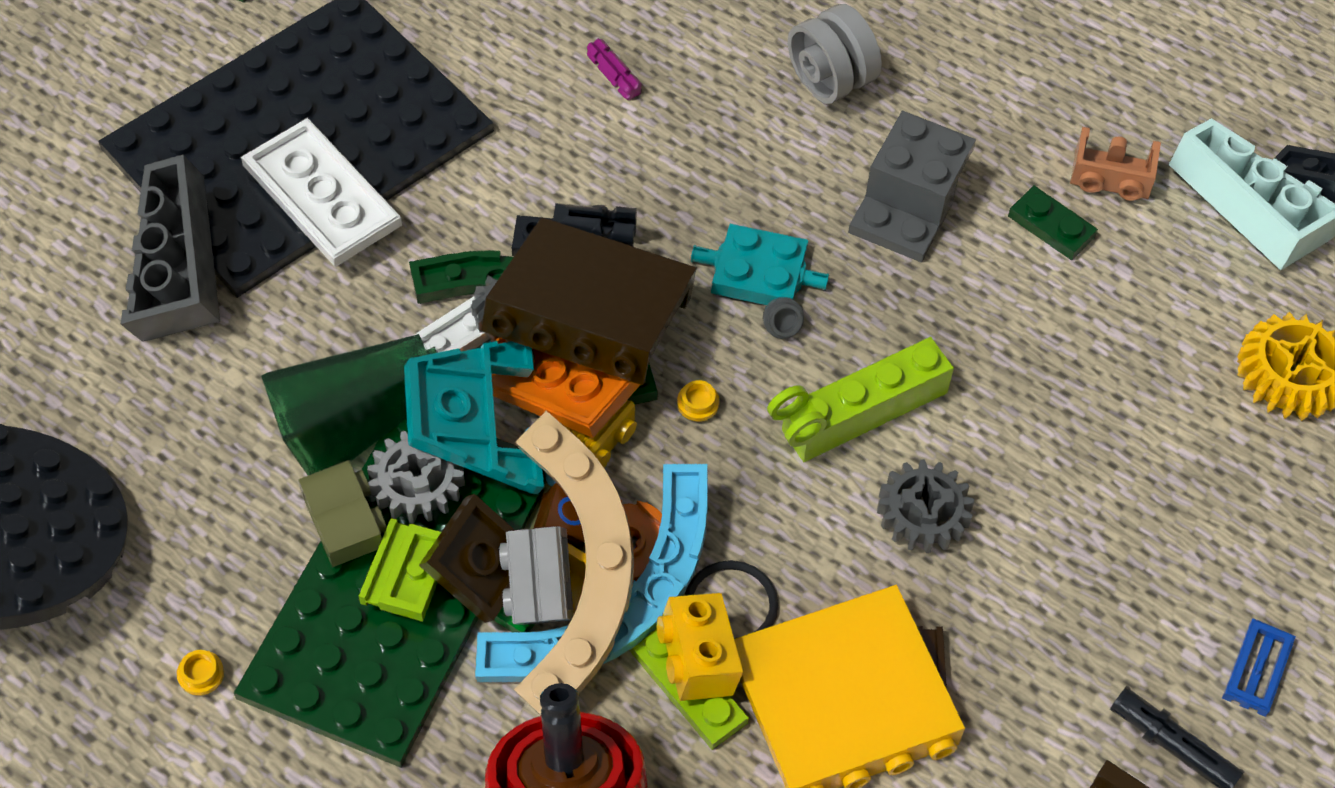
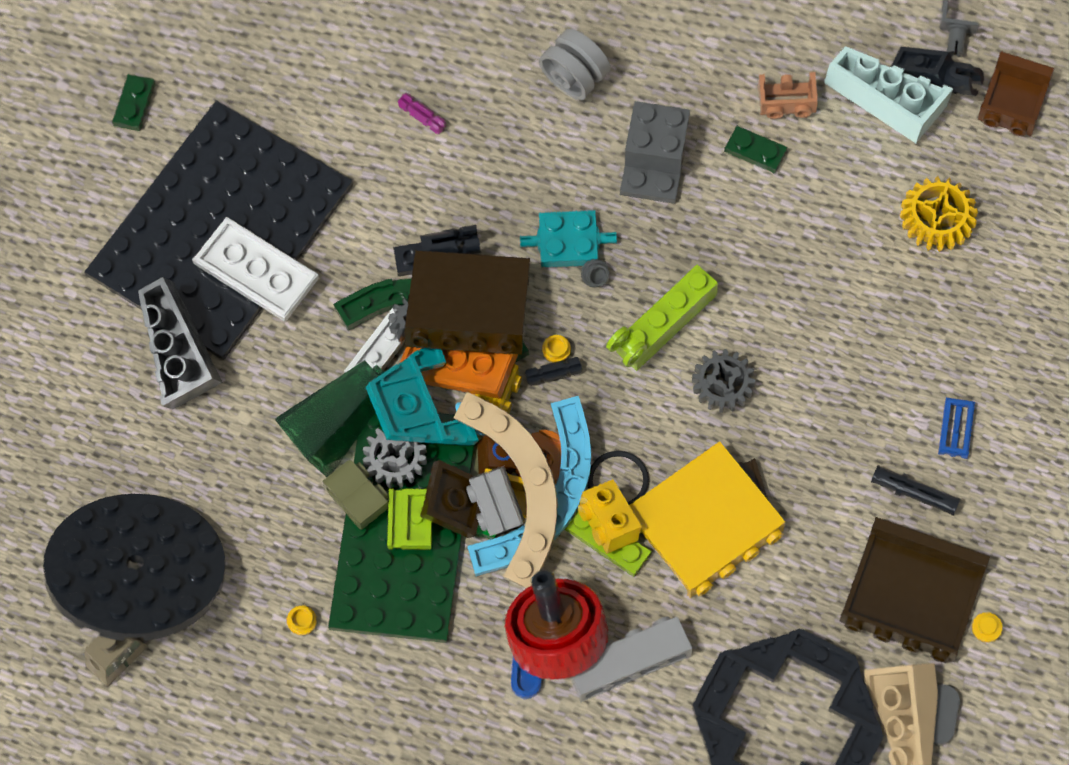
camera: 10 degrees left, 10 degrees up
none -> black axle [525,357,582,386]

